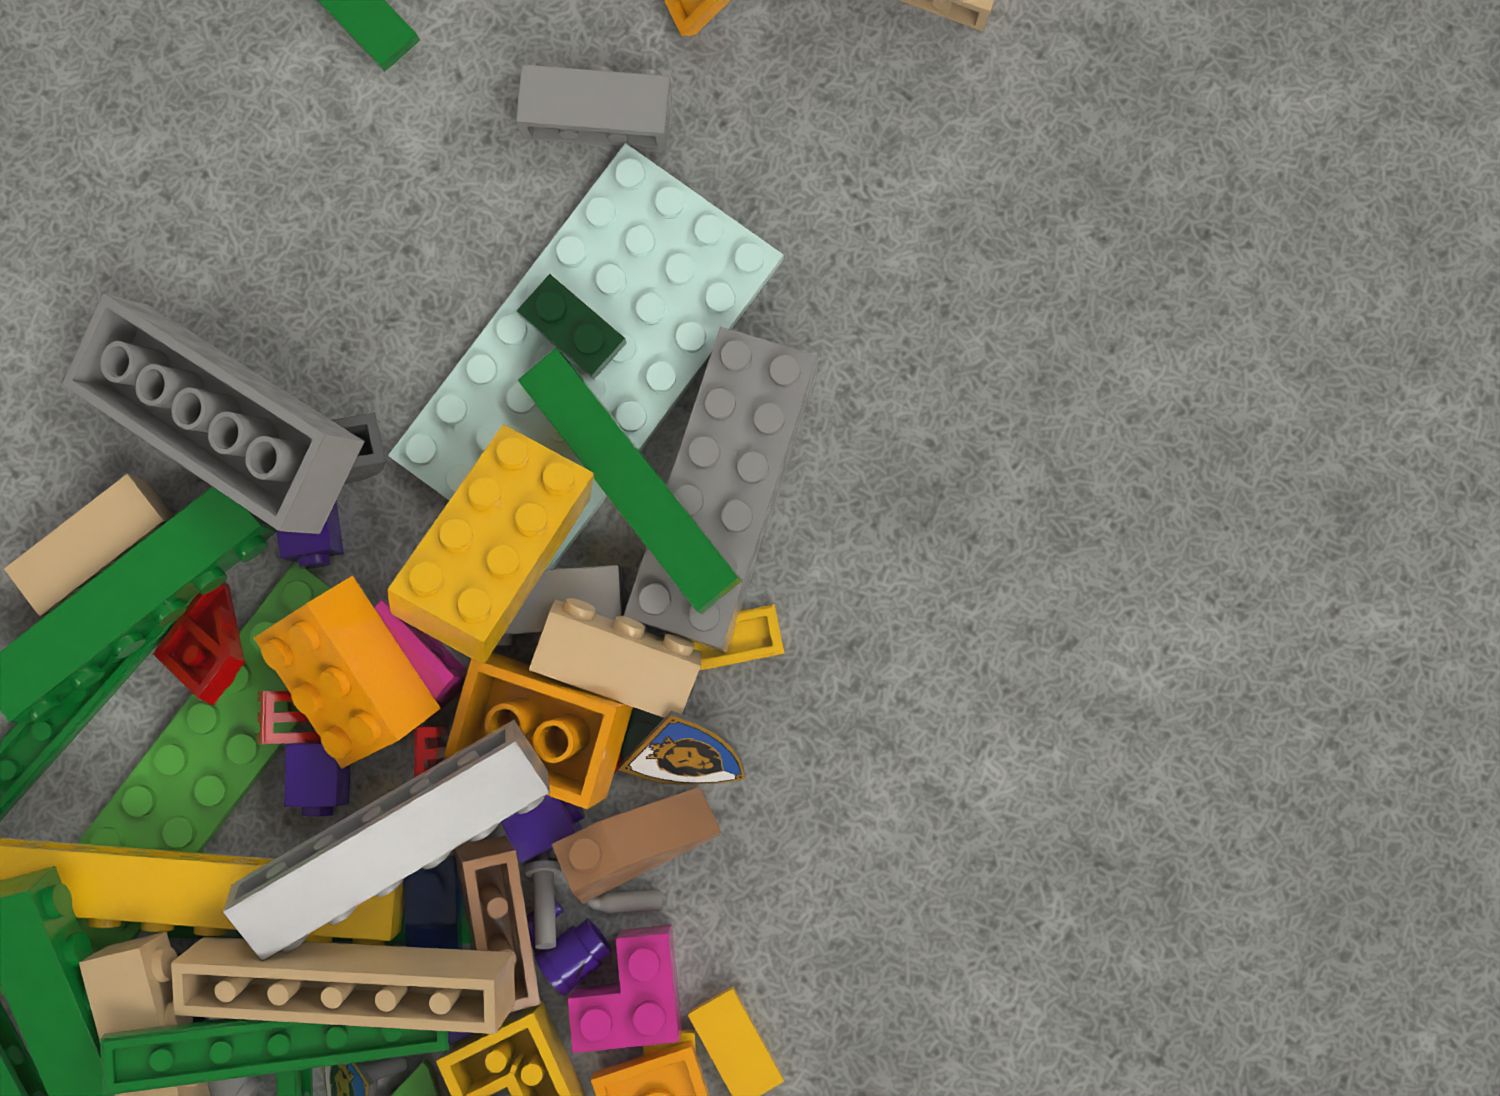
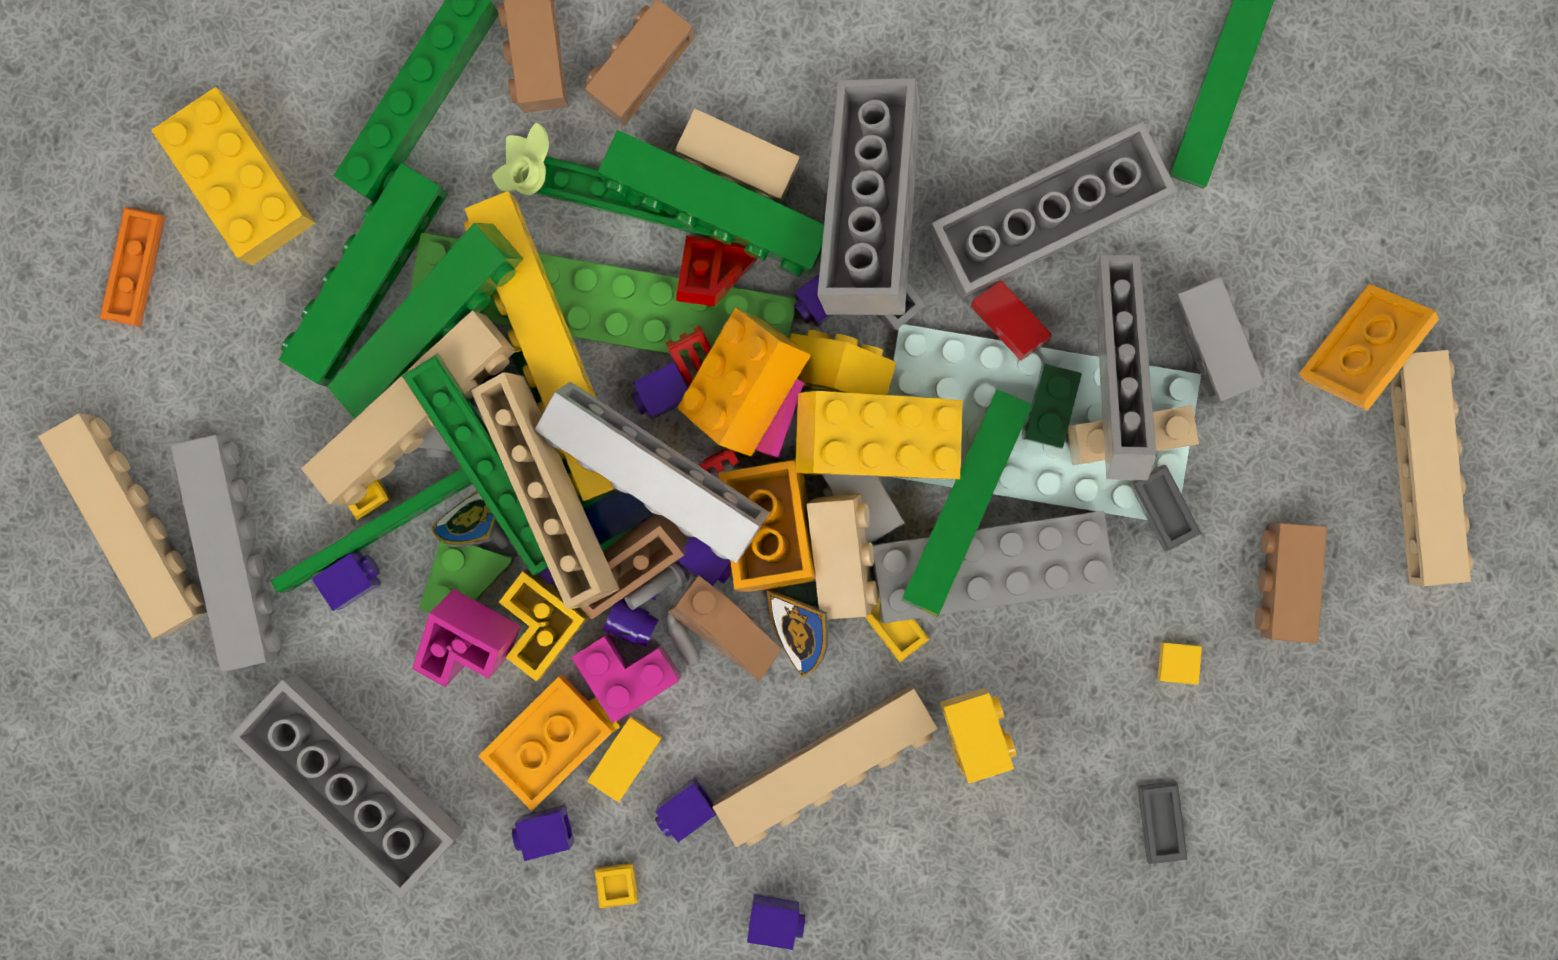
camera: 60 degrees right, 5 degrees up
none -> dark purple brick [655,777,716,843]
none -> tan brick [713,685,938,847]
none -> dark purple brick [747,895,806,950]
none -> yellow brick [790,330,896,395]
none -> light grey brick [927,121,1177,300]
none -> yellow brick [940,688,1017,784]
none -> red tile [970,280,1052,361]
none -> tan brick [1067,405,1199,465]
none -> light grey brick [1094,255,1156,480]
none -> dark grey tile [1128,465,1202,551]
none -> dark grey tile [1138,781,1188,864]
none -> yellow tile [1157,642,1202,685]
none -> medium nougat brick [1255,523,1327,643]

